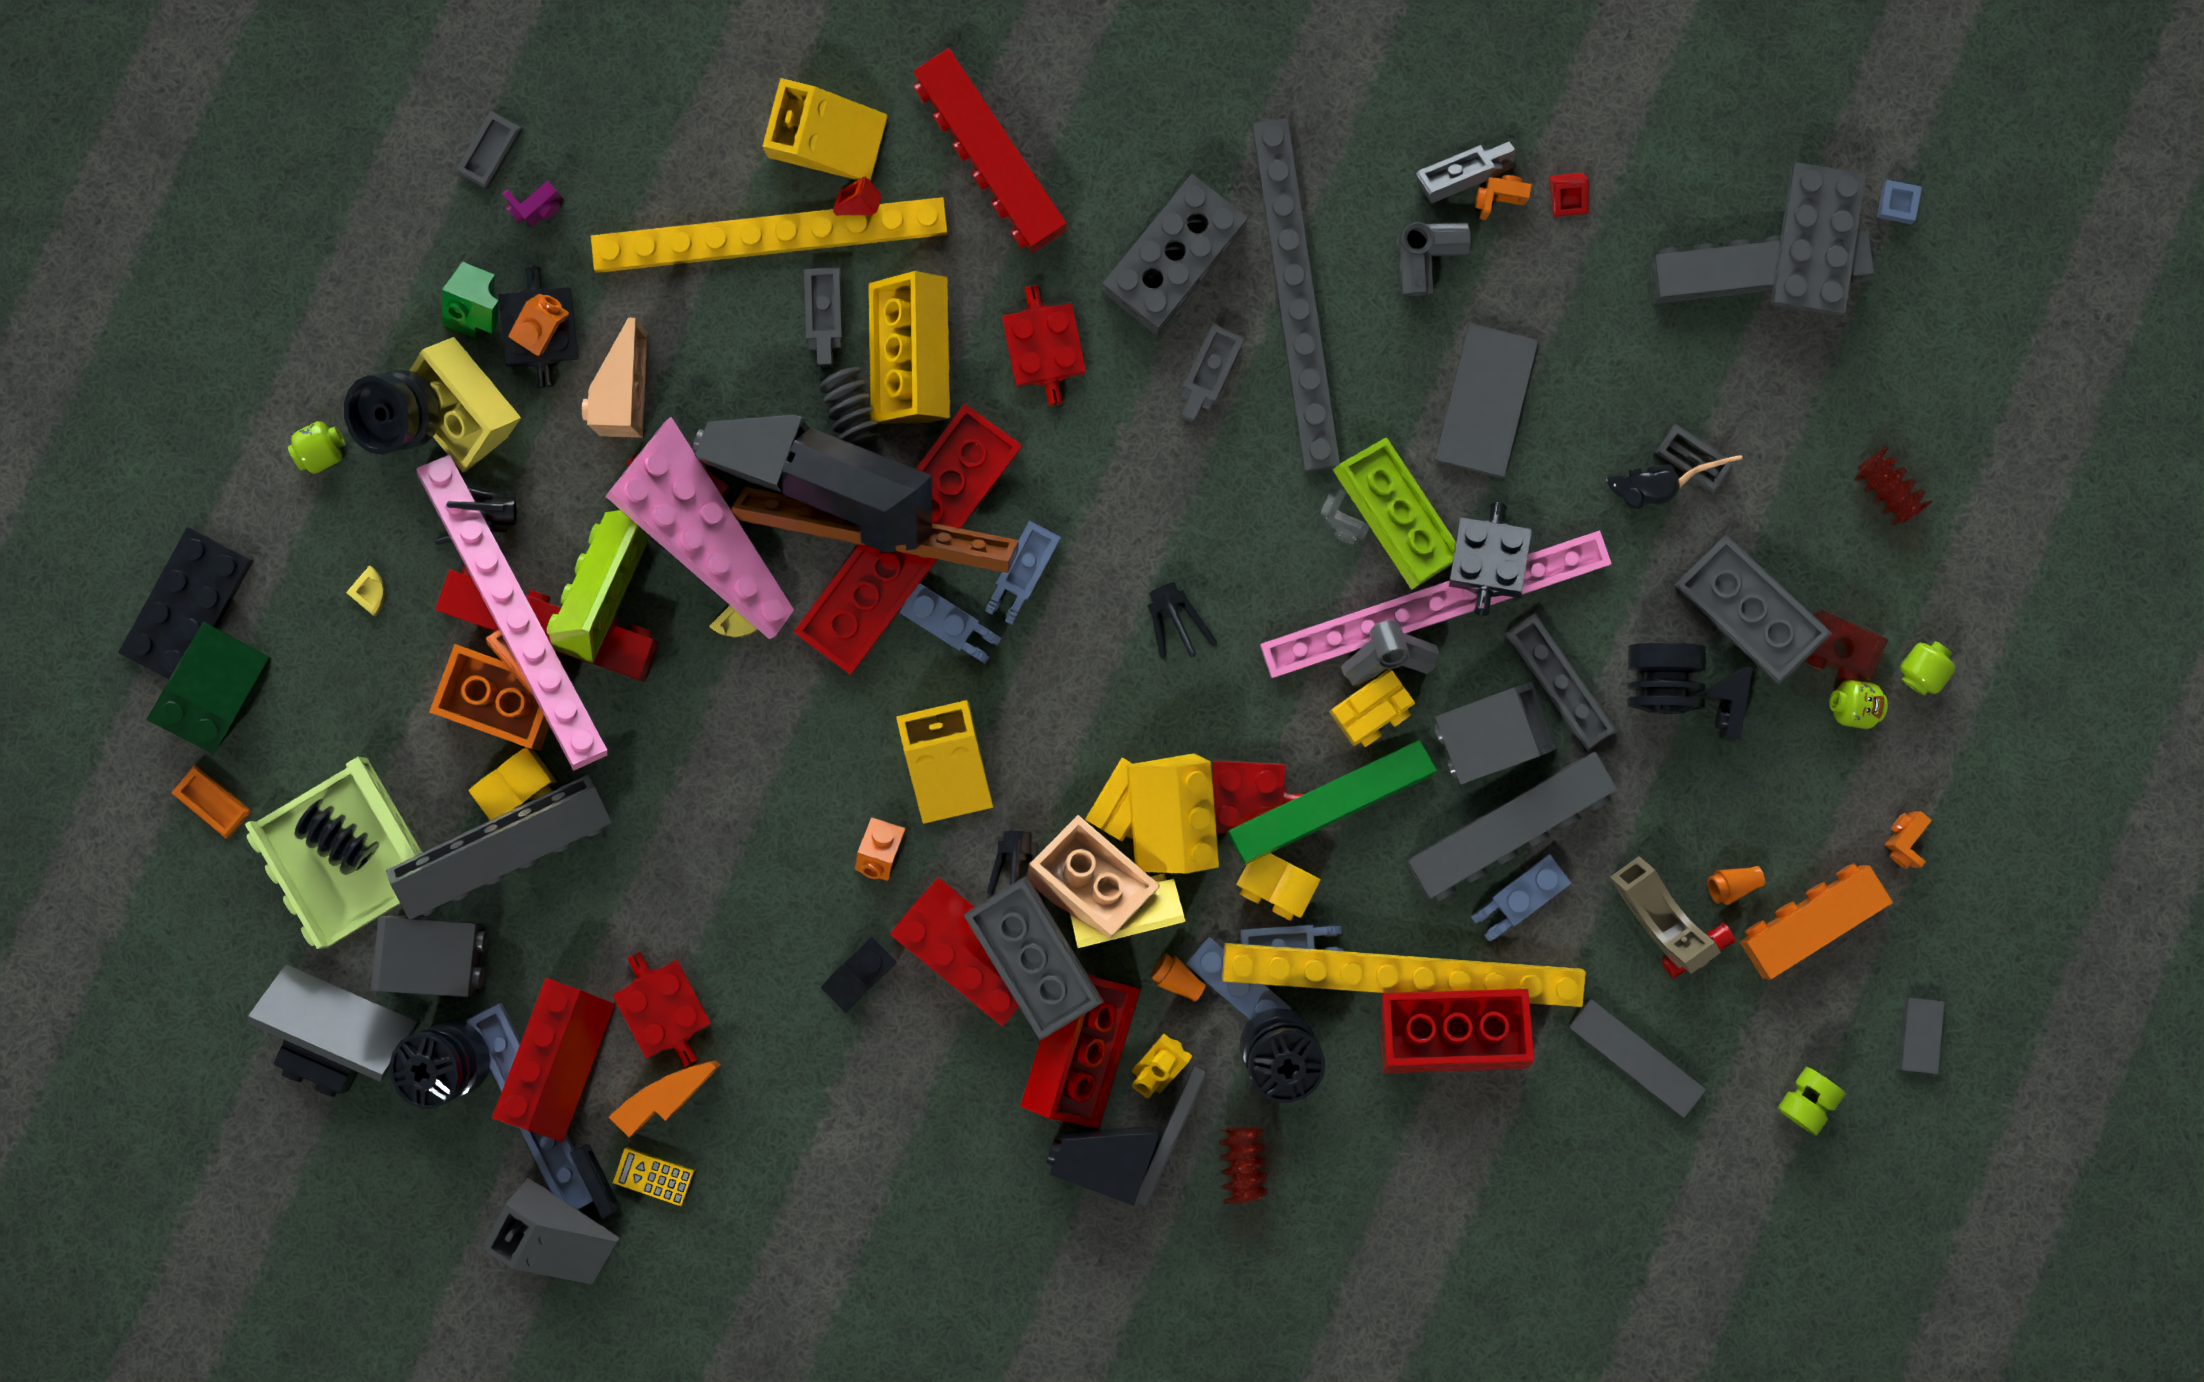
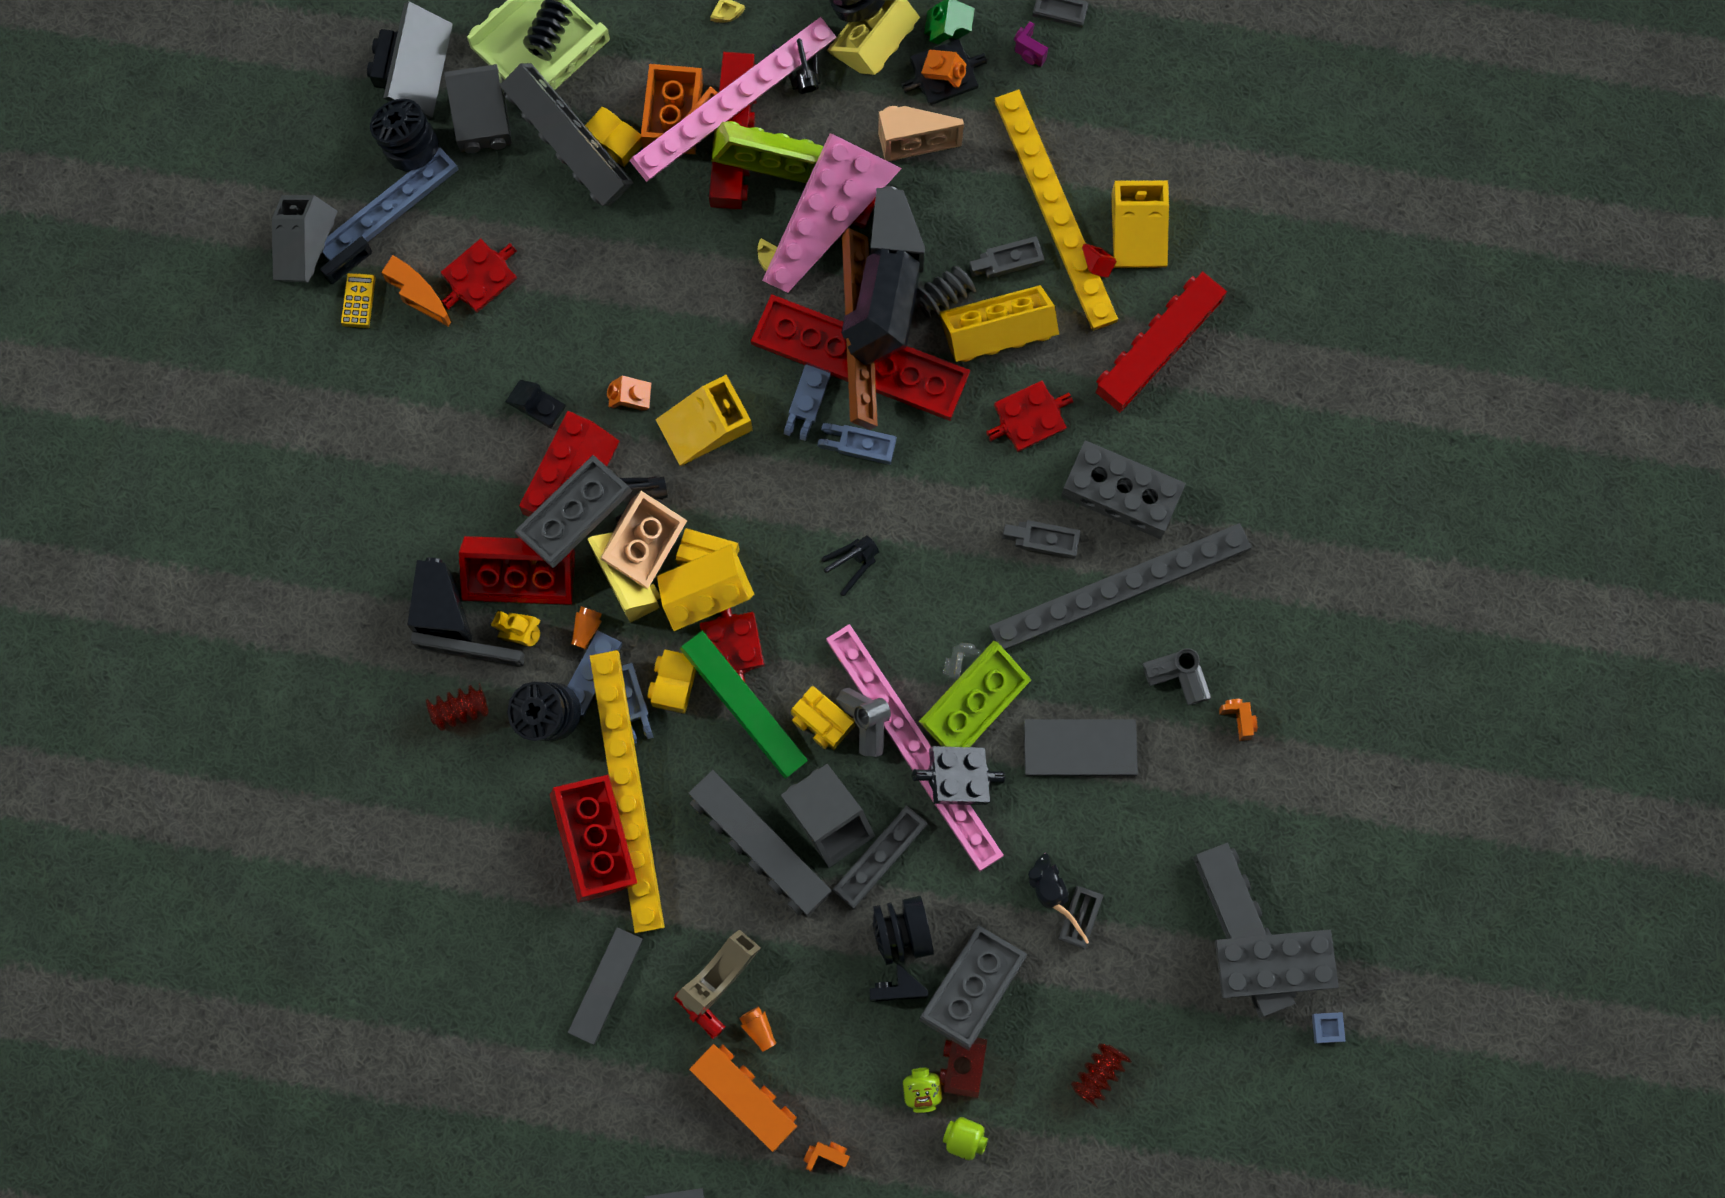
camera: 75 degrees right, 10 degrees down
red slope [492,978,615,1142] -> none
dark grey hinge [1416,141,1517,204] -> none
sand blue hinge [1471,854,1571,941] -> none
red slope [1549,173,1589,217] -> none
lime wheel [1777,1066,1846,1136] -> none

